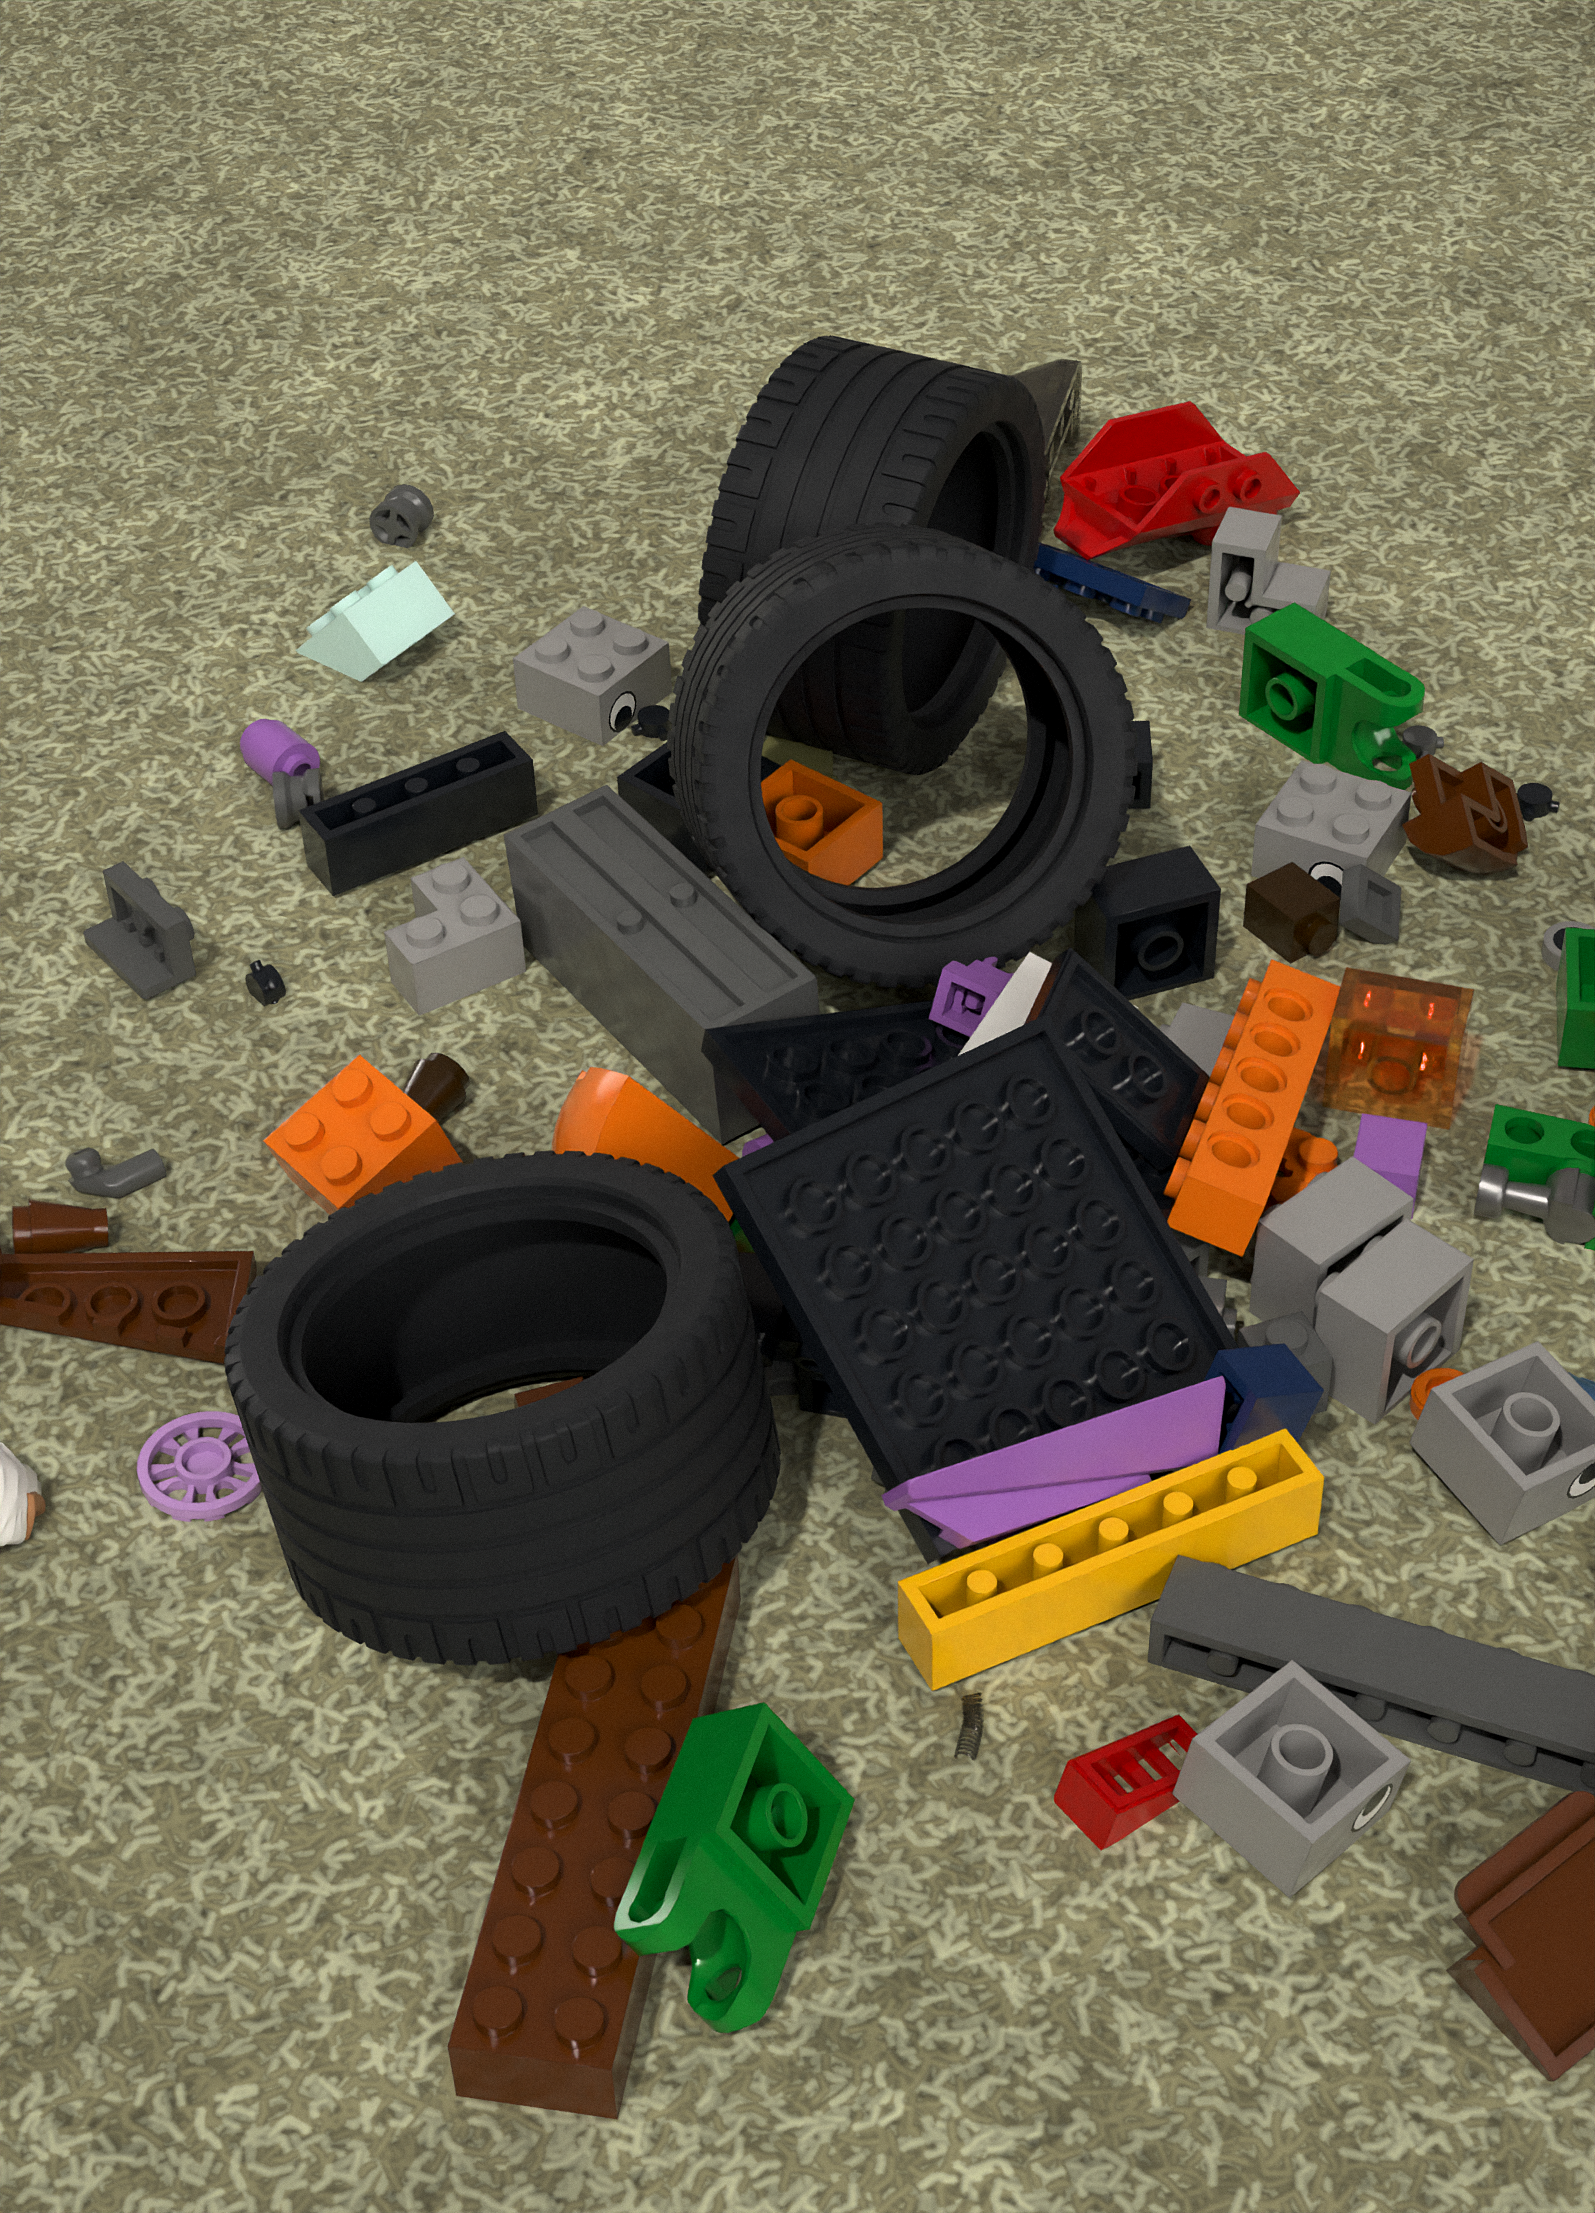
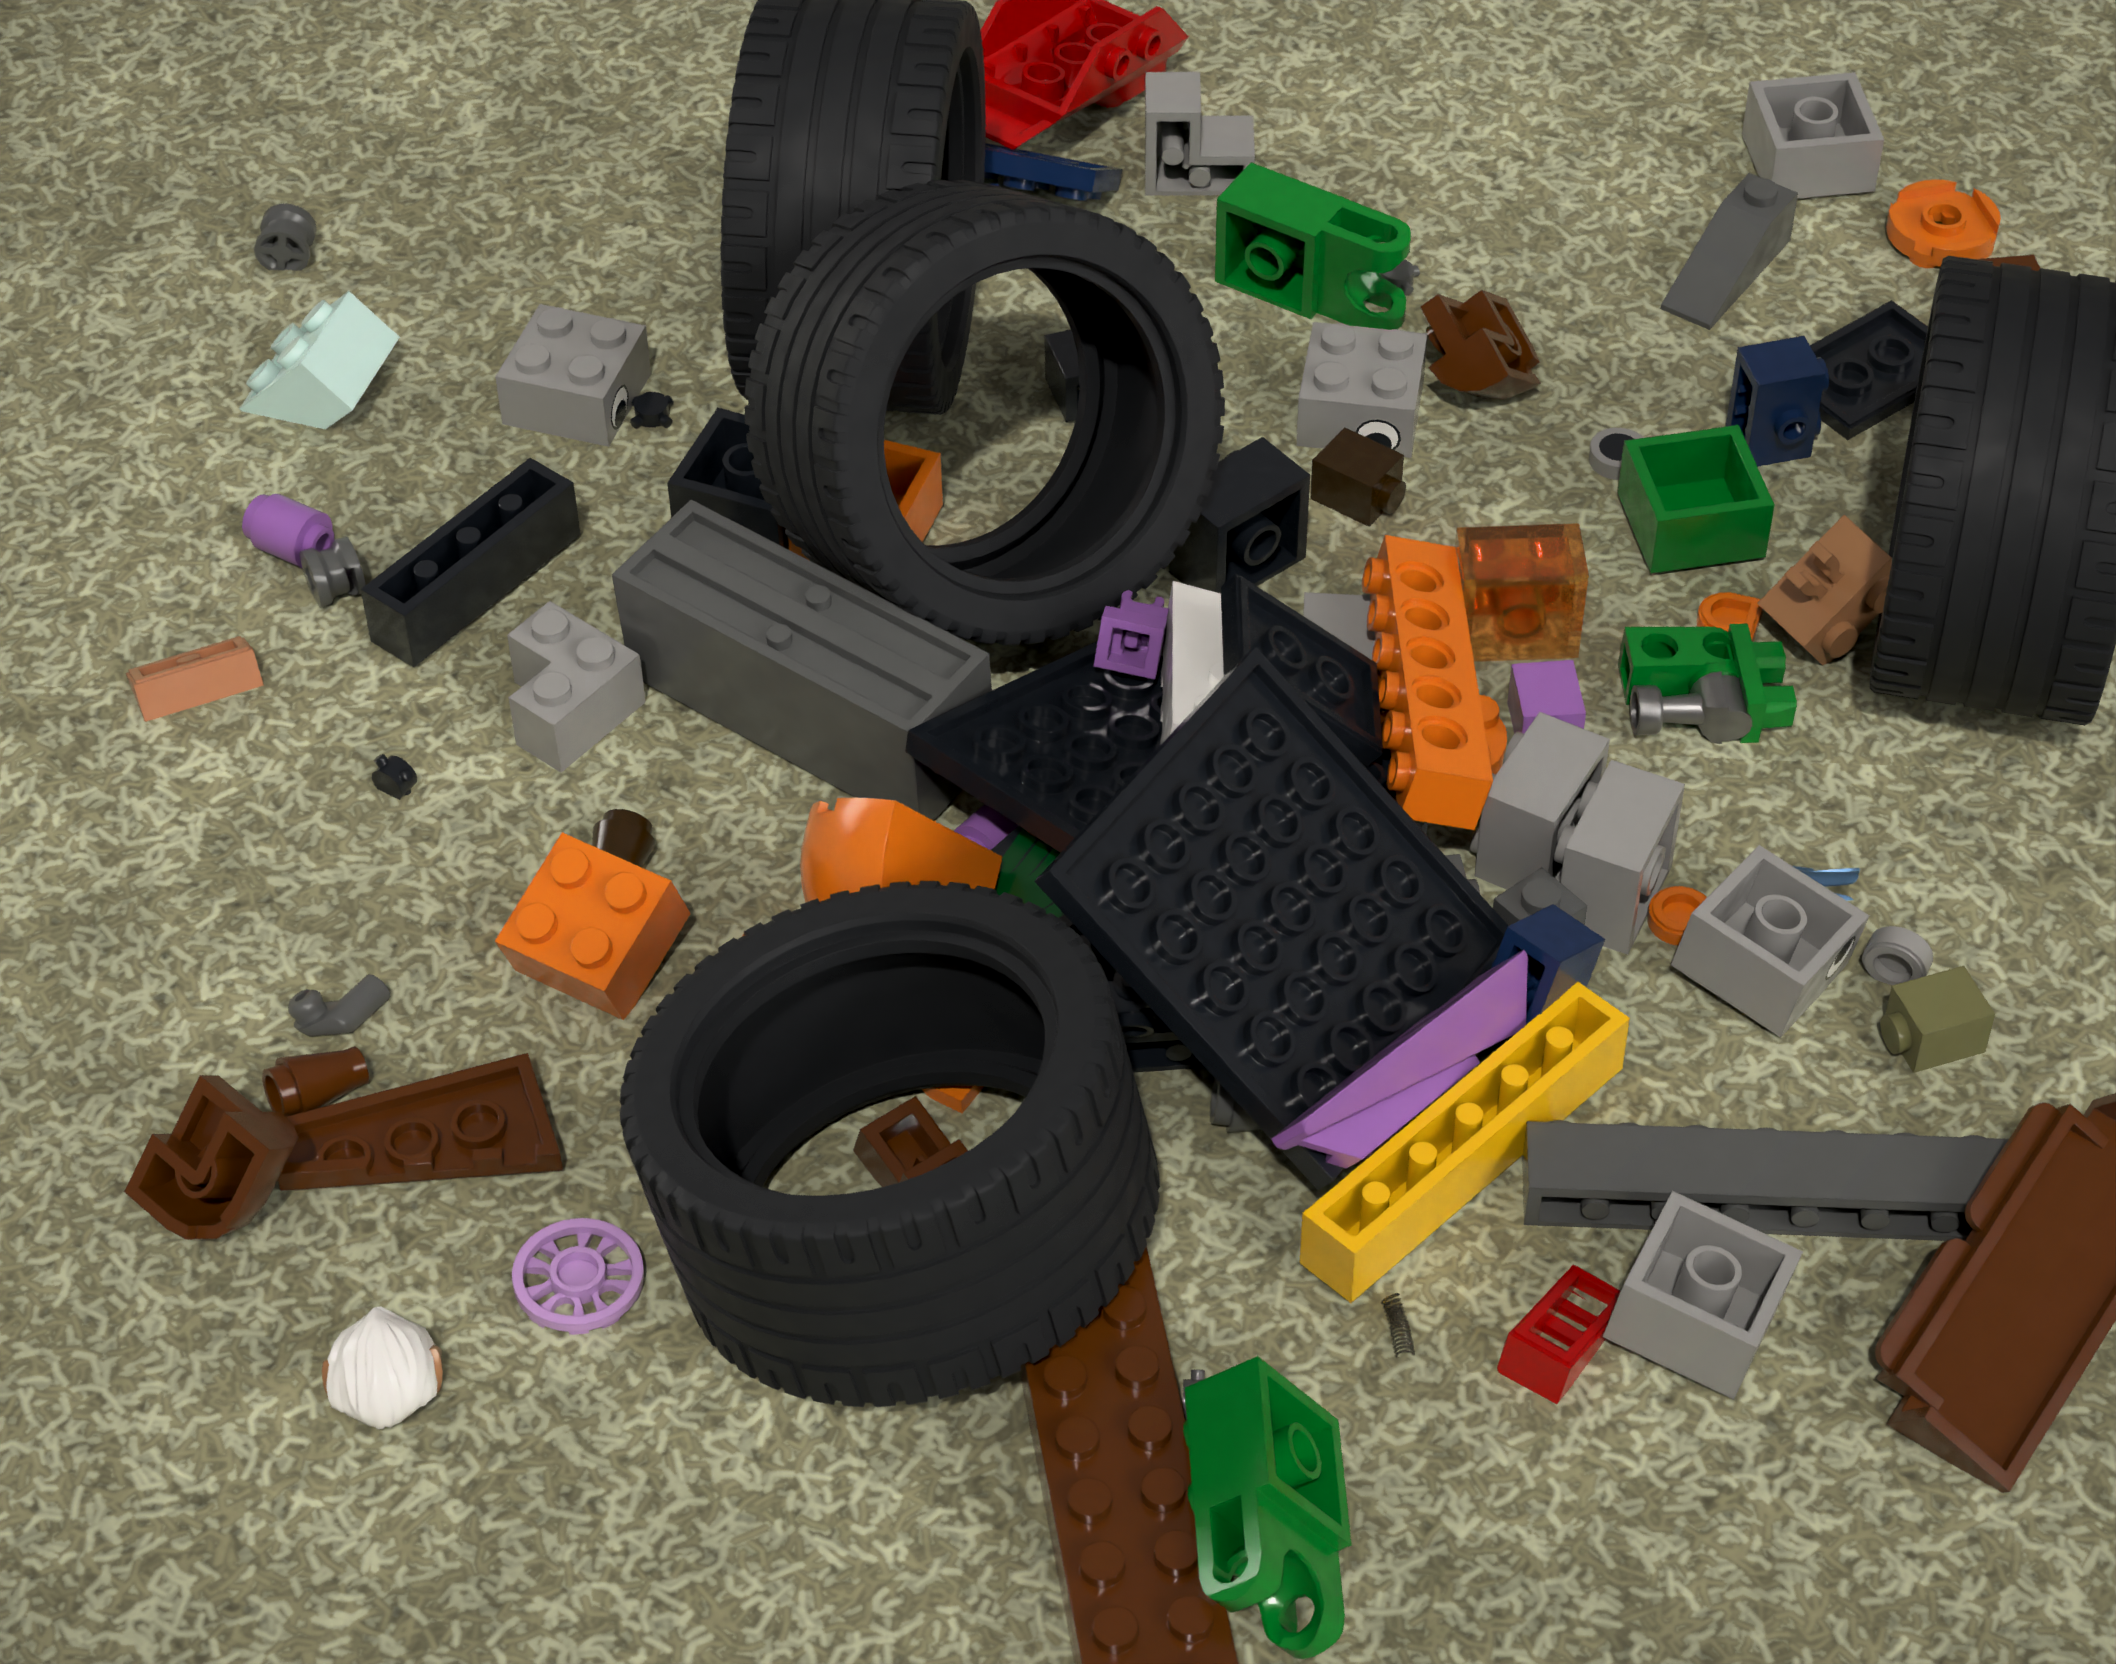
camera: 20 degrees left, 5 degrees up
dark grey bracket [83,861,196,999] -> none
dark grey plate [1339,864,1401,945] -> none
black piece [1516,783,1560,821] -> none
none -> nougat slope [126,636,264,722]

